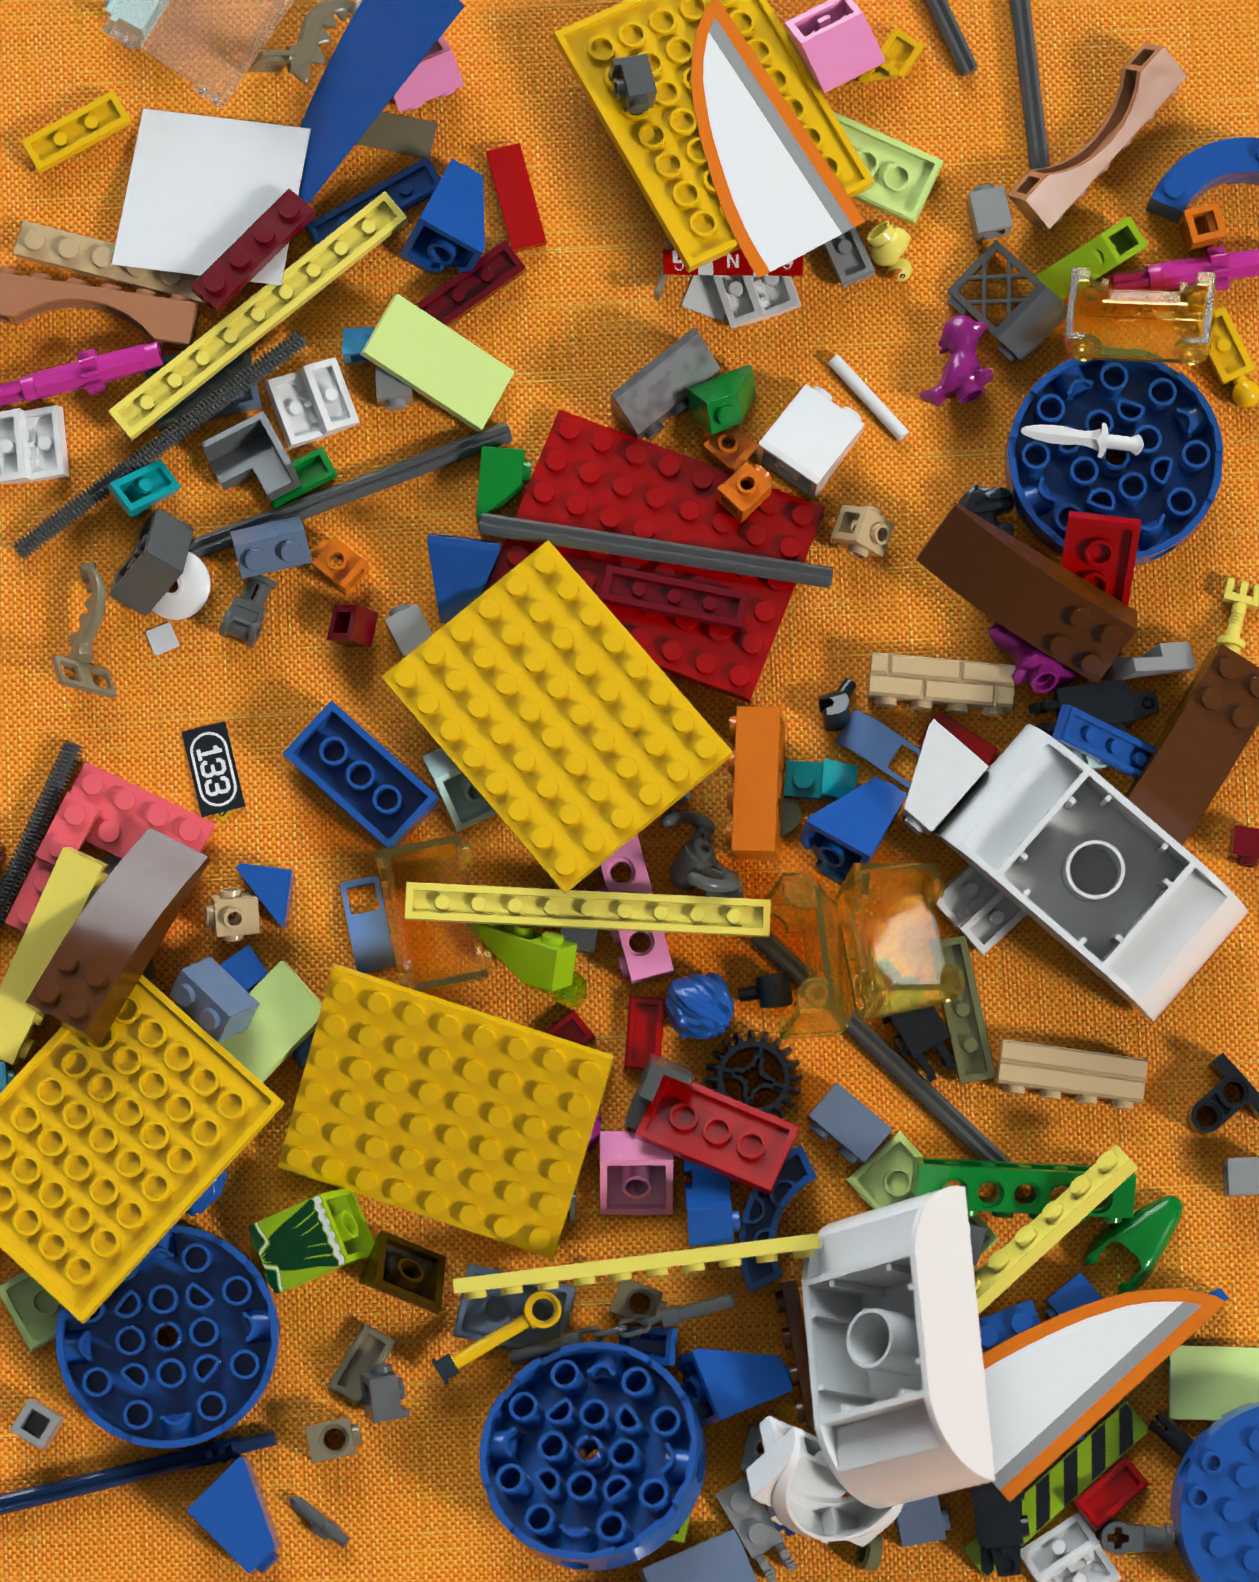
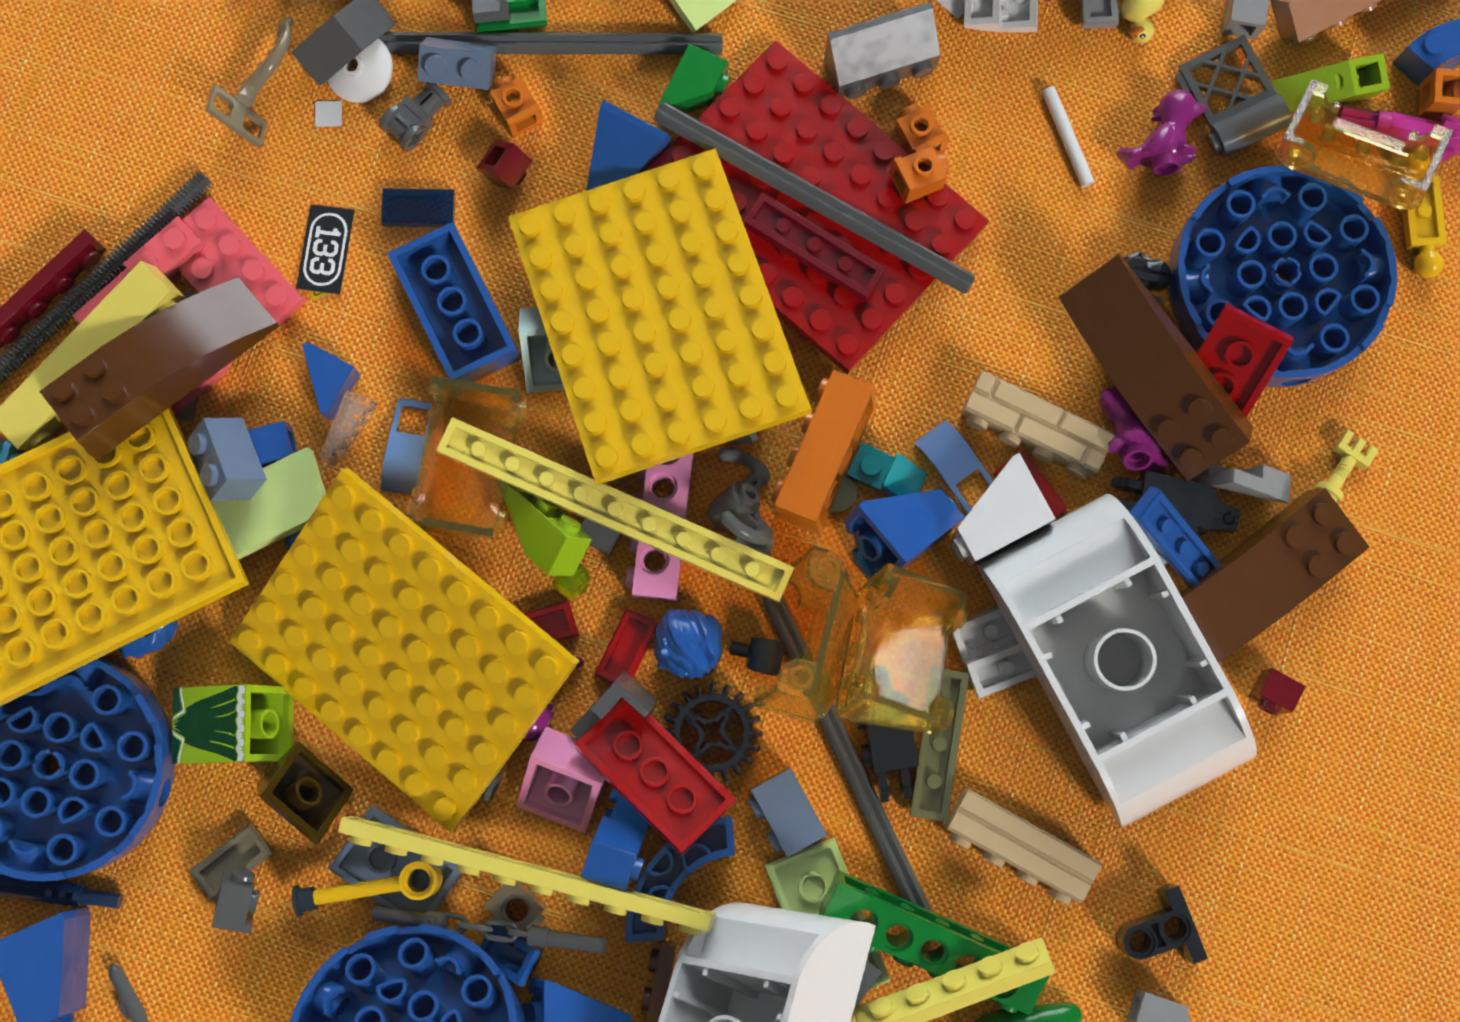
camera: 20 degrees right, 0 degrees up
tan brick [205,888,260,942] -> none
dark tan brick [305,1417,363,1463] -> none
light grey brick [385,603,433,658] -> none
green slope [687,364,757,435] -> none
white slope [756,384,864,500] -> none
black piece [818,678,857,731] -> none
tan brick [831,505,895,559] -> none
white sword [1021,423,1144,458] -> none
none -> clear slope [320,390,379,466]
none -> clear blue tile [381,188,456,227]

